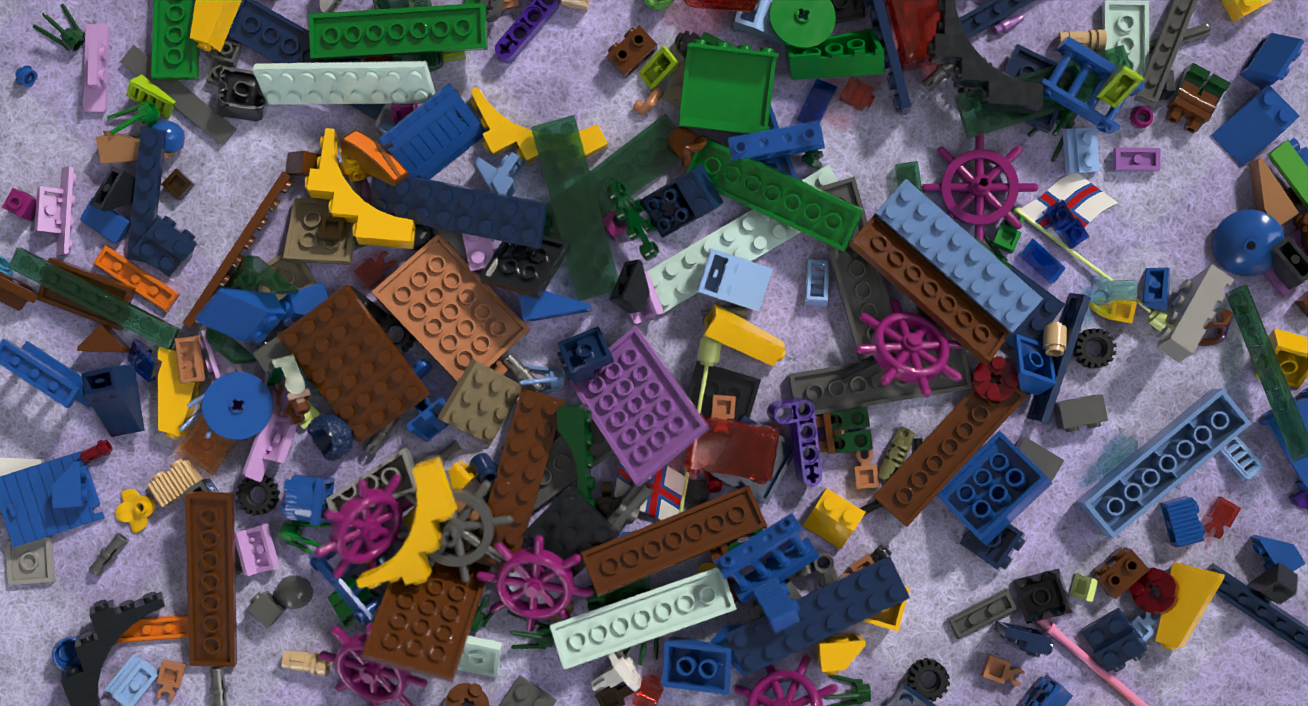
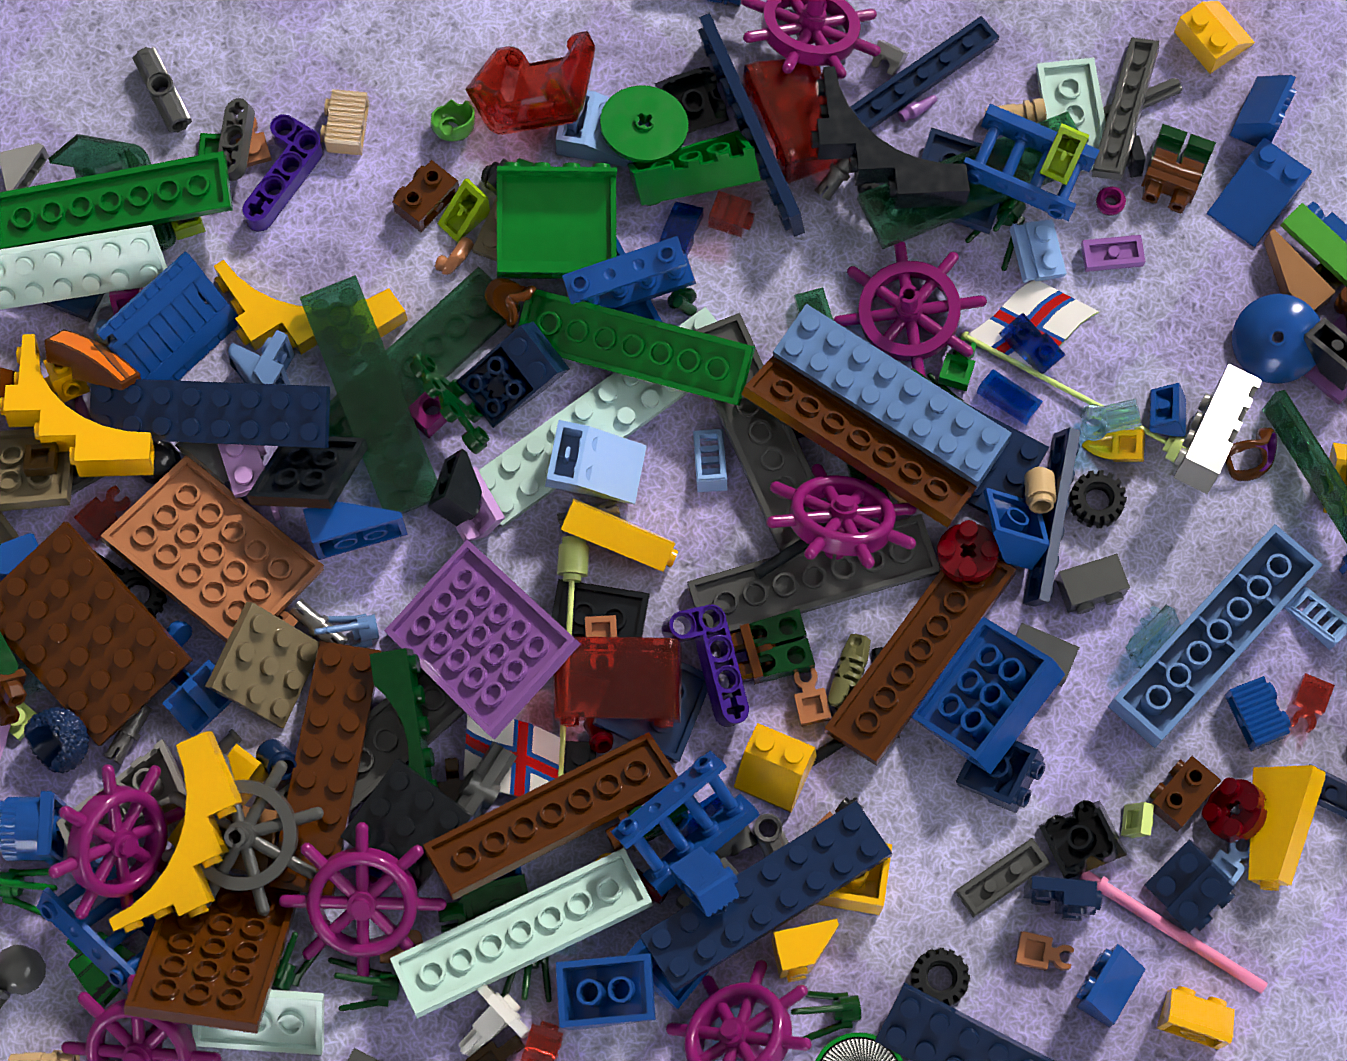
camera: 10 degrees left, 15 degrees down
dark blue plate [557,326,614,385] -> none

